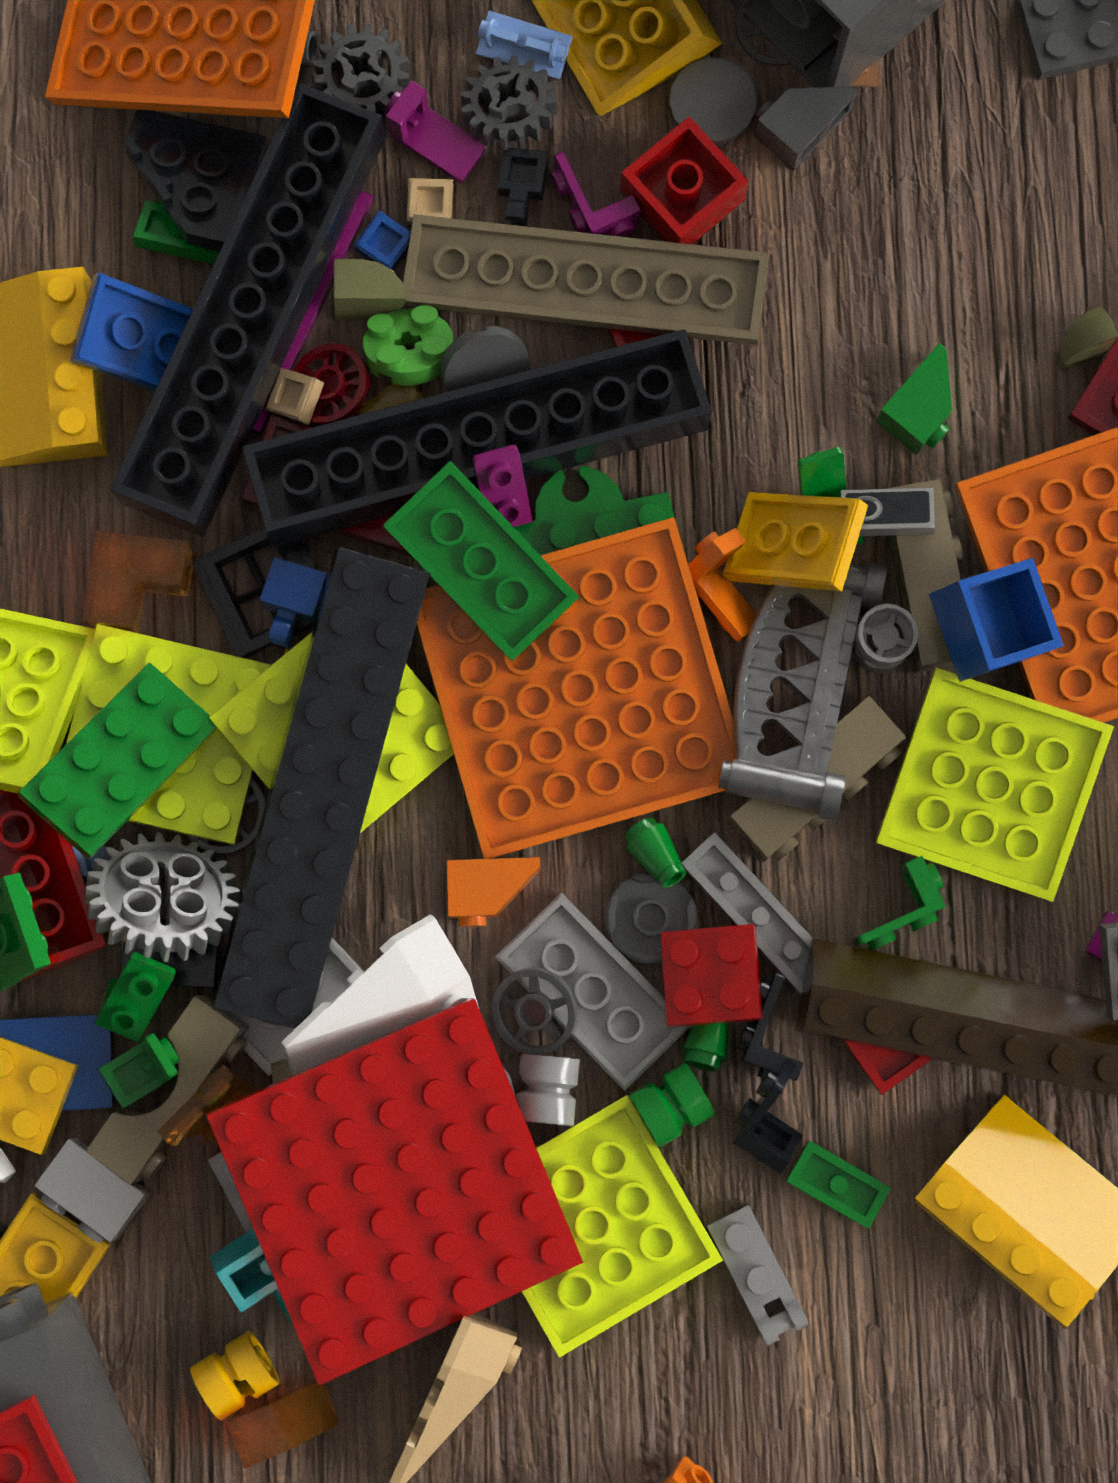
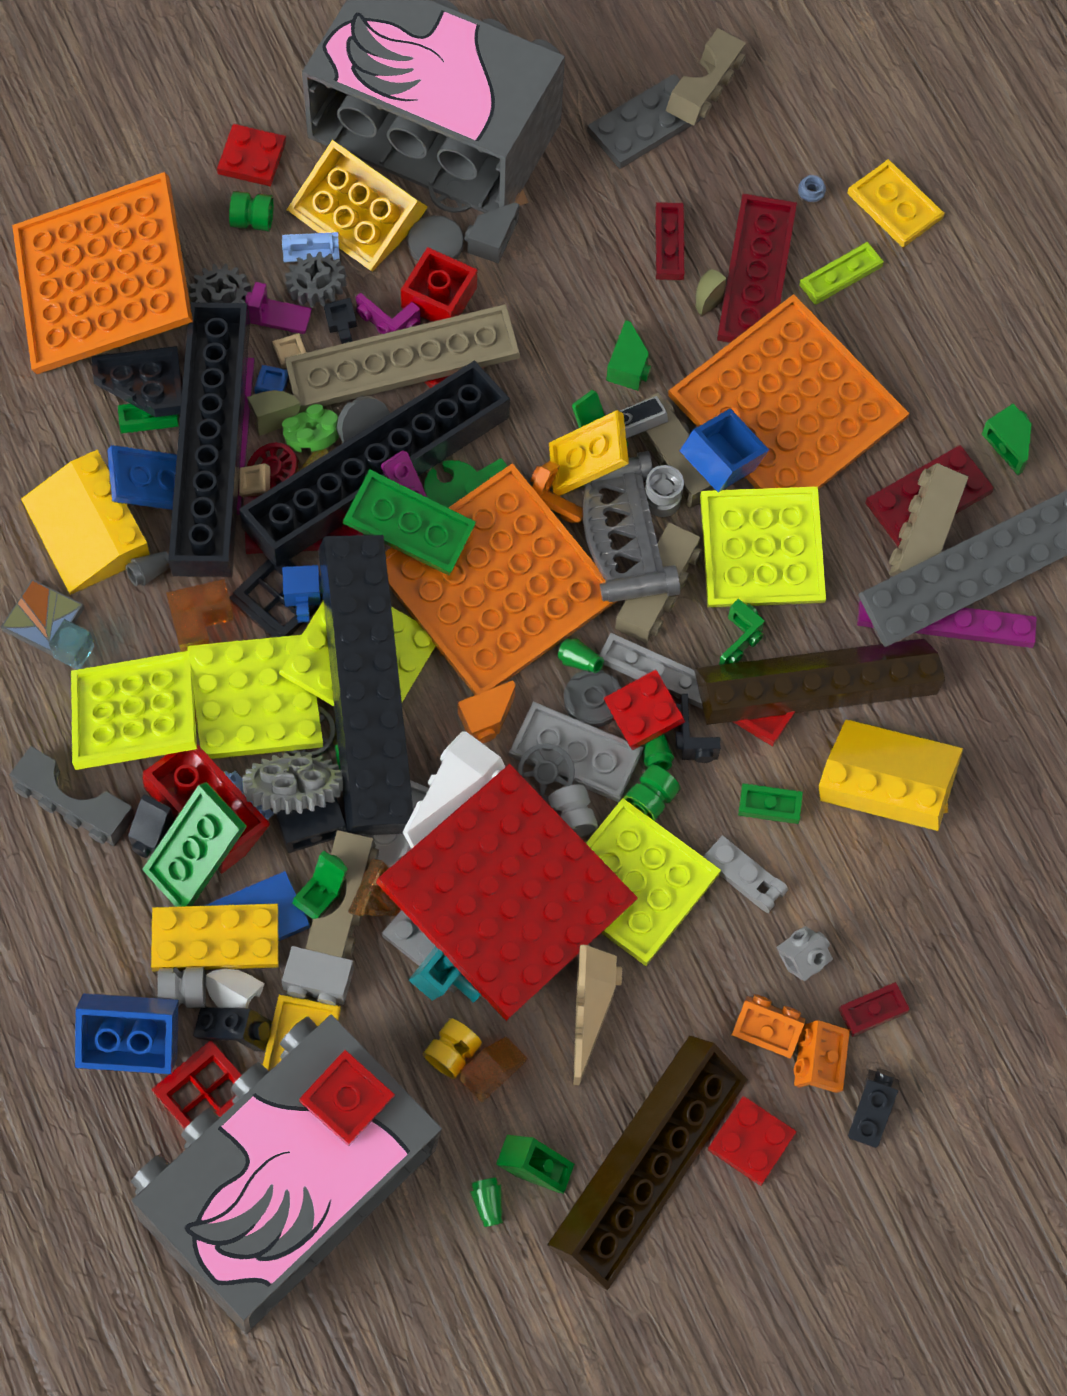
camera: 25 degrees left, 15 degrees down
green plate [18,662,217,860] -> none
green bracket [95,952,176,1042] -> none
black bracket [733,1059,803,1174] -> none
none -> dark grey cone [126,551,170,586]
none -> dark red plate [655,202,685,280]
none -> light grey brick [776,926,833,981]

